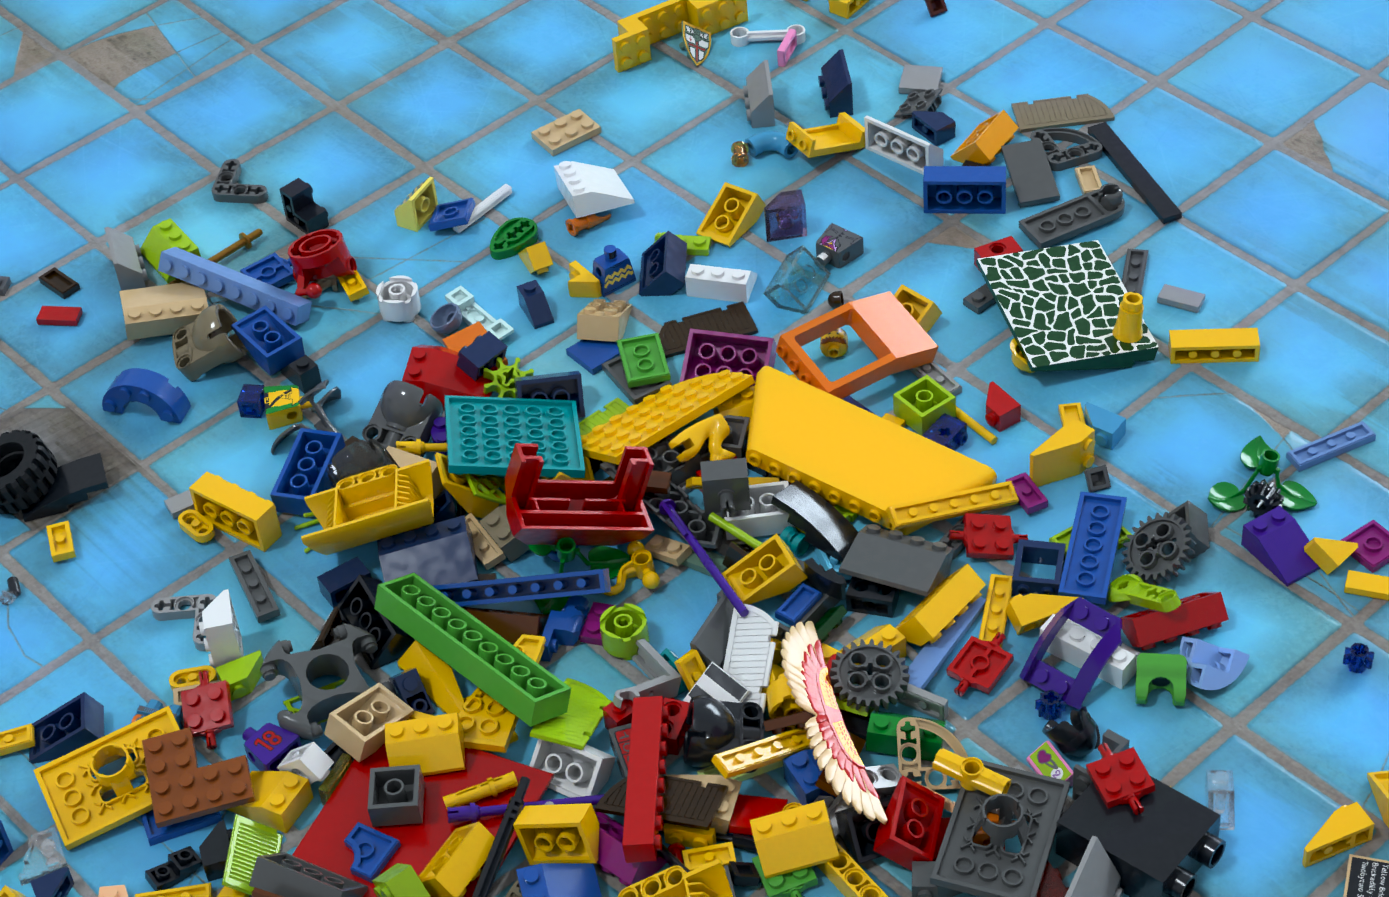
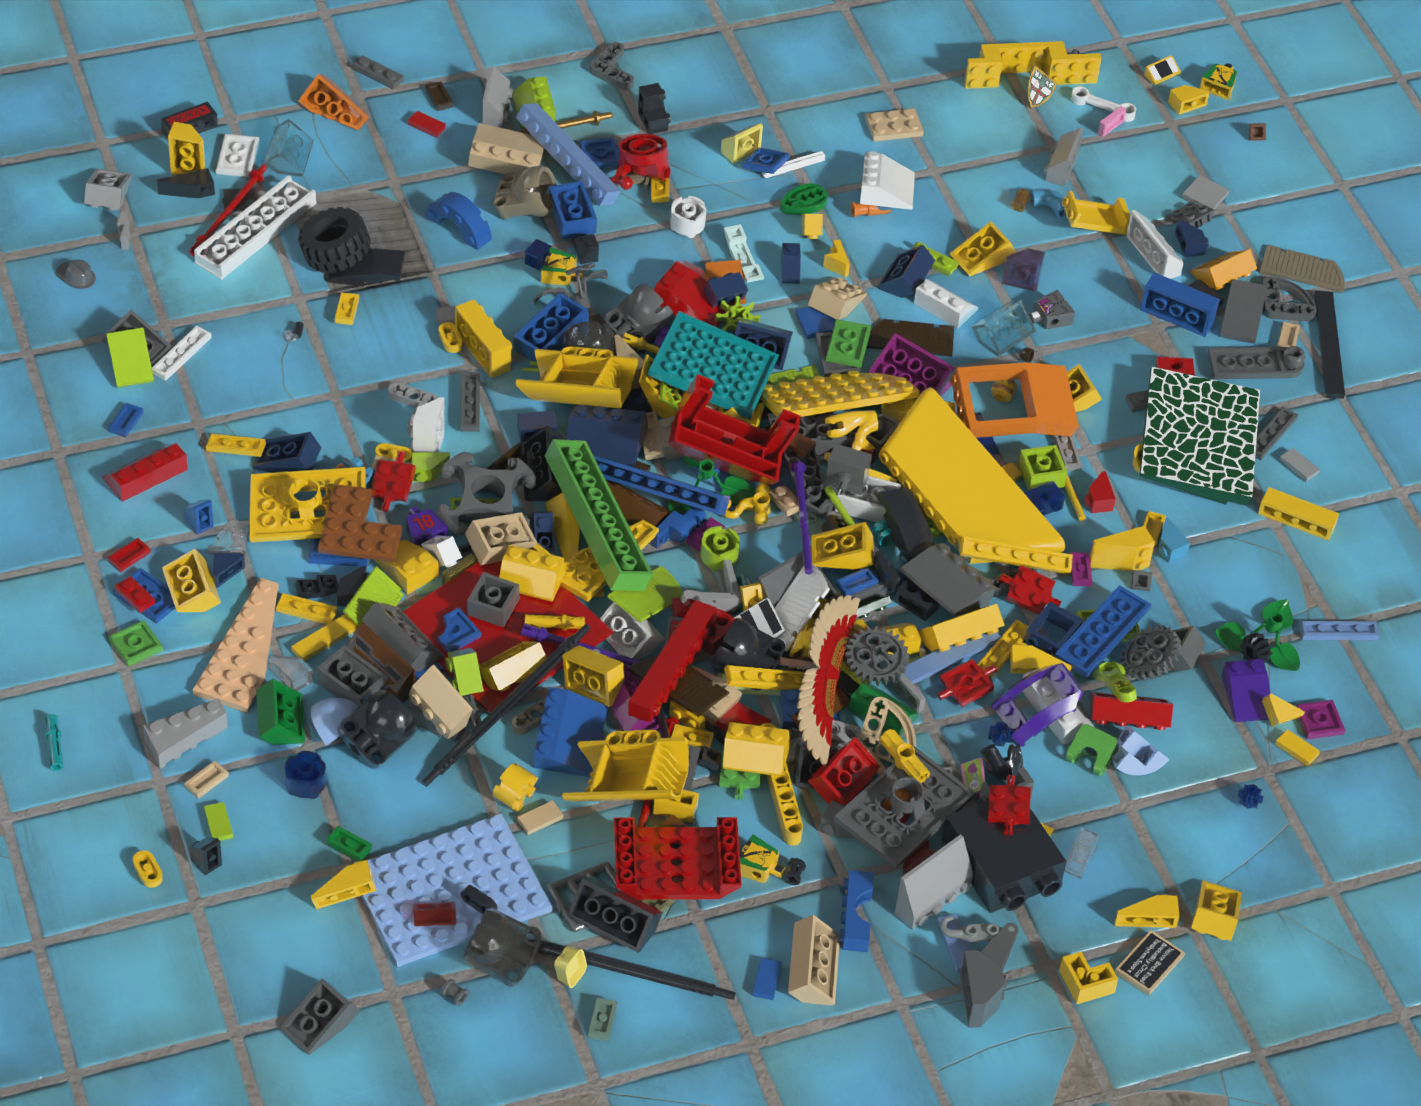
camera: 15 degrees right, 5 degrees up
sand blue piece [430,303,462,334] -> none
blue torso [593,245,636,297] -> none
dark blue slope [818,49,853,118] -> none
yellow plant [1112,292,1144,343] -> none

